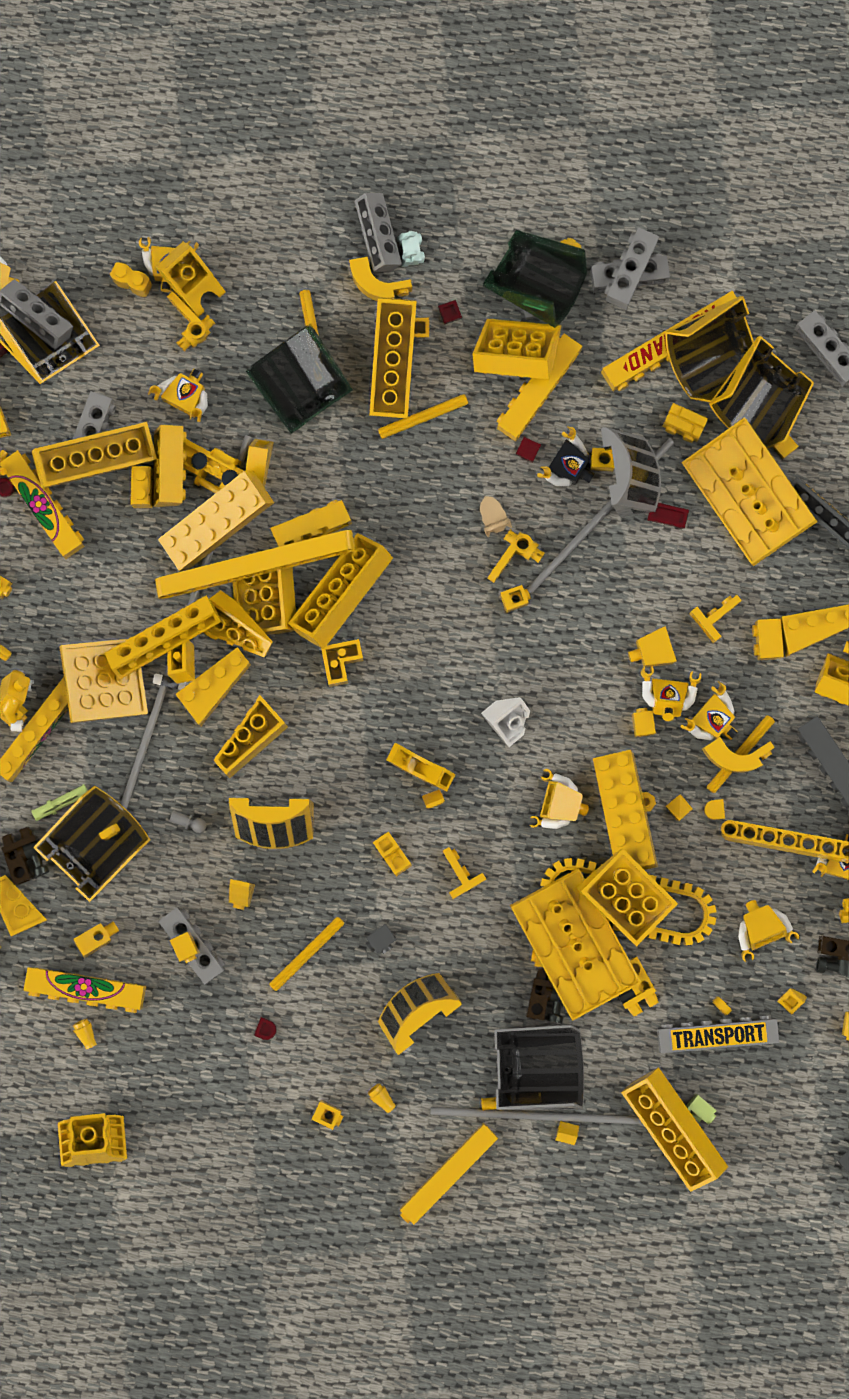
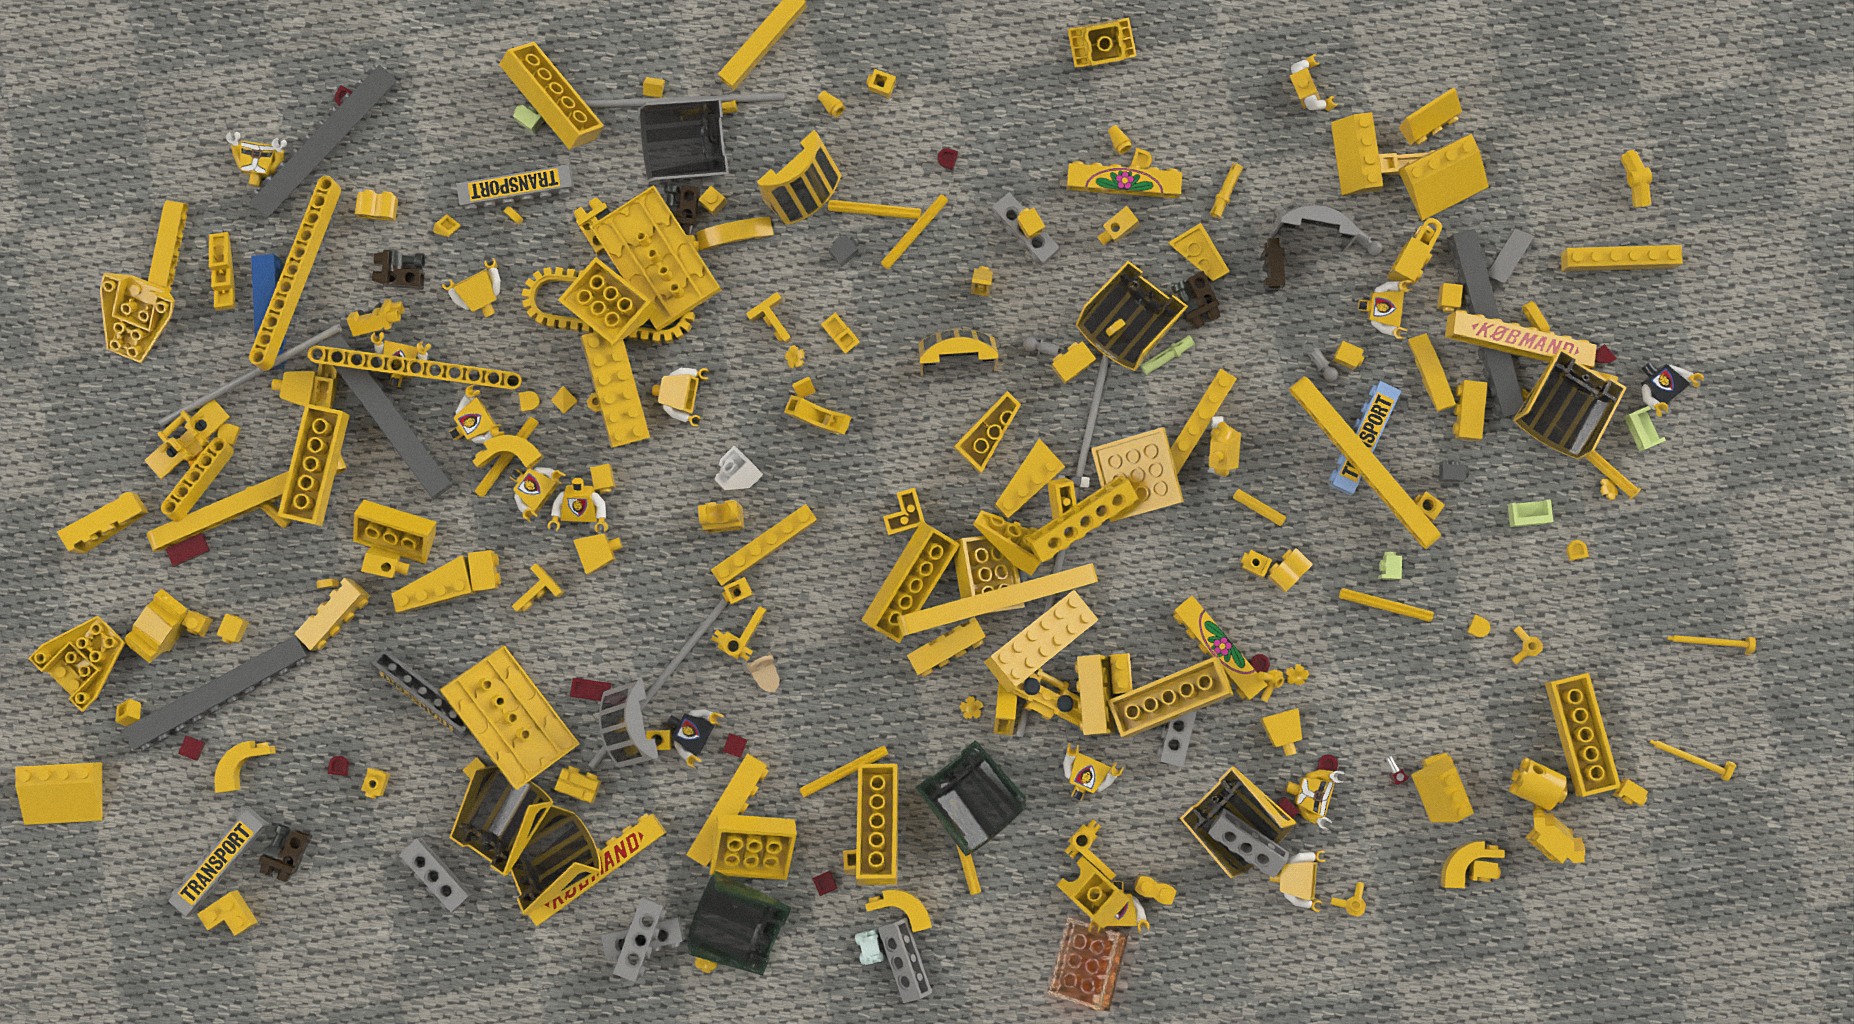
camera: 175 degrees right, 0 degrees up
none -> torso [449,384,504,443]
none -> yellow slope [696,217,774,251]
none -> yellow brick [697,500,745,533]
none -> yellow brick [698,186,727,217]
none -> yellow brick [711,504,818,587]
none -> yellow plant [785,345,805,369]
none -> yellow axle [828,200,921,219]
none -> yellow plant [959,696,983,719]
none -> clear orange slope [1048,917,1129,1011]
none -> yellow brick [1051,341,1096,384]
none -> yellow tile [1131,148,1152,169]

